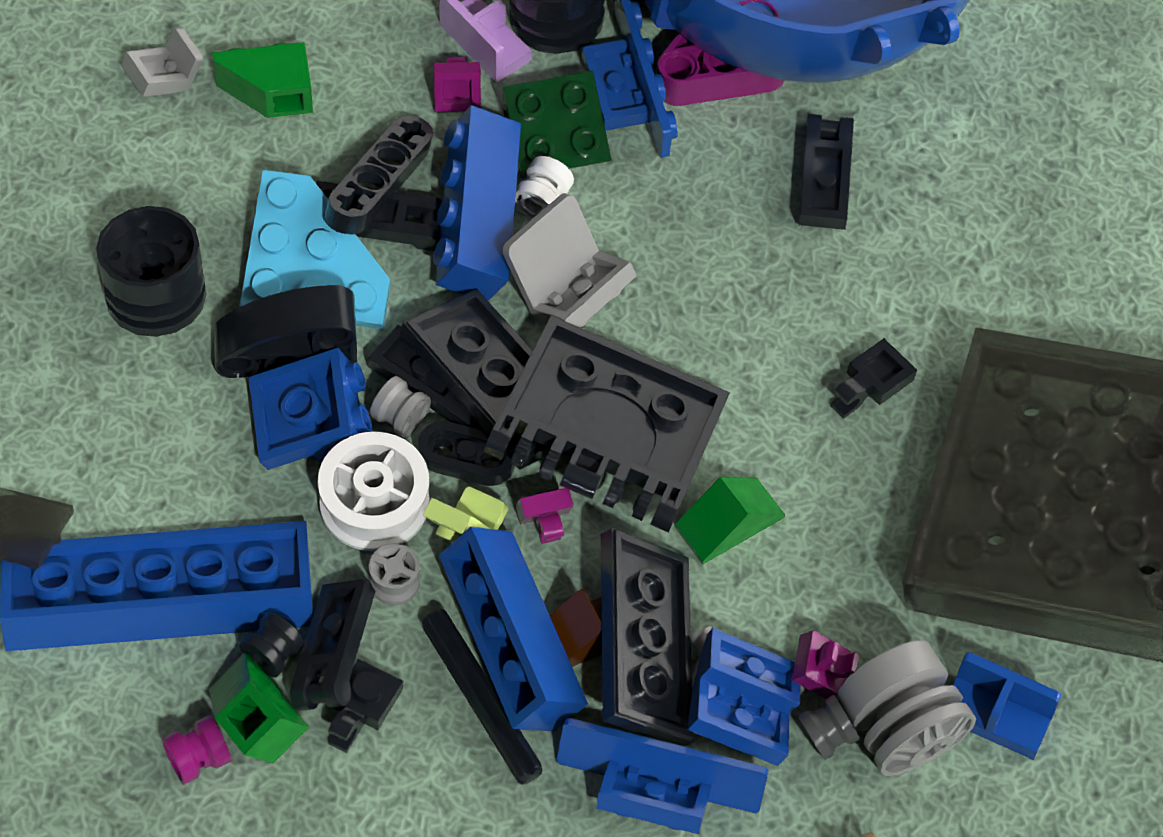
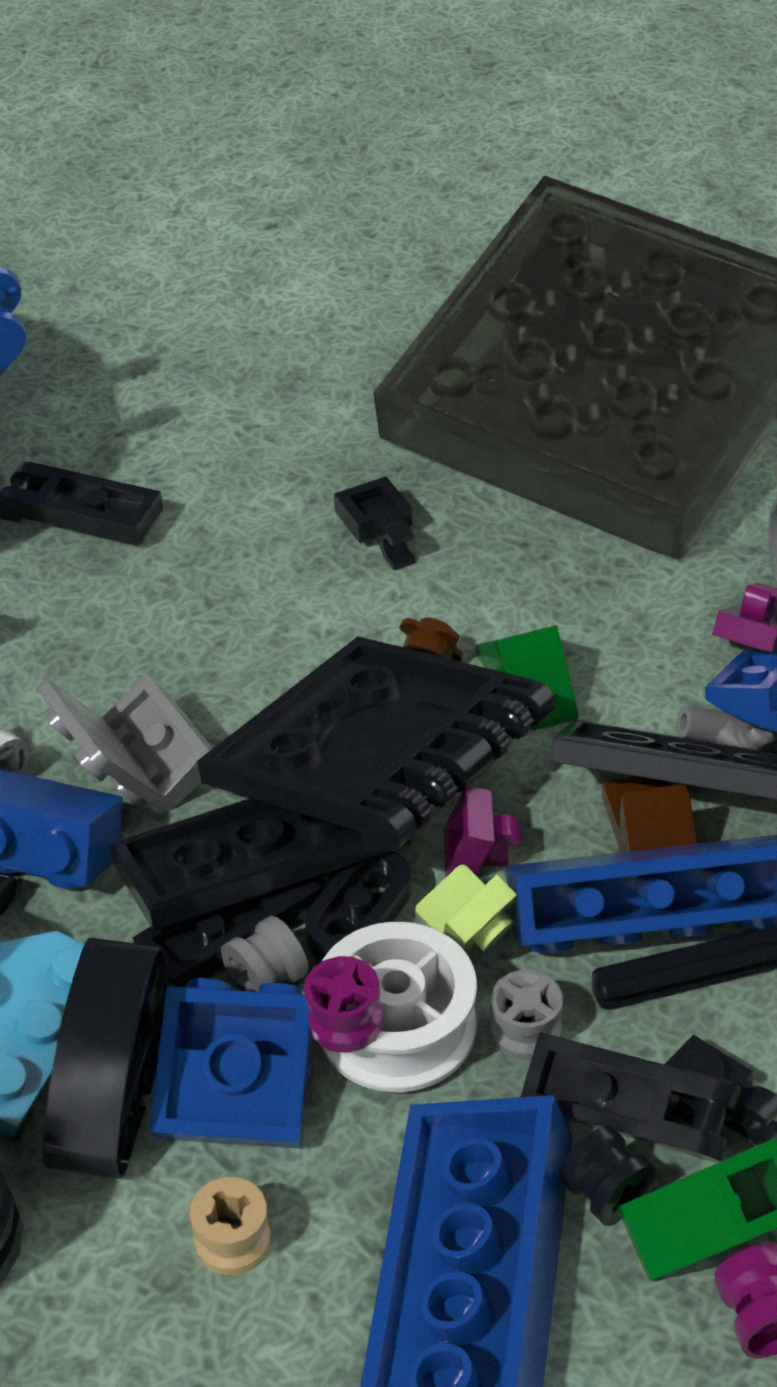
camera: 70 degrees left, 15 degrees down
none -> tan wheel [189,1177,271,1275]
none -> magenta wheel [304,956,383,1053]
none -> reddish brown plate [399,617,464,662]

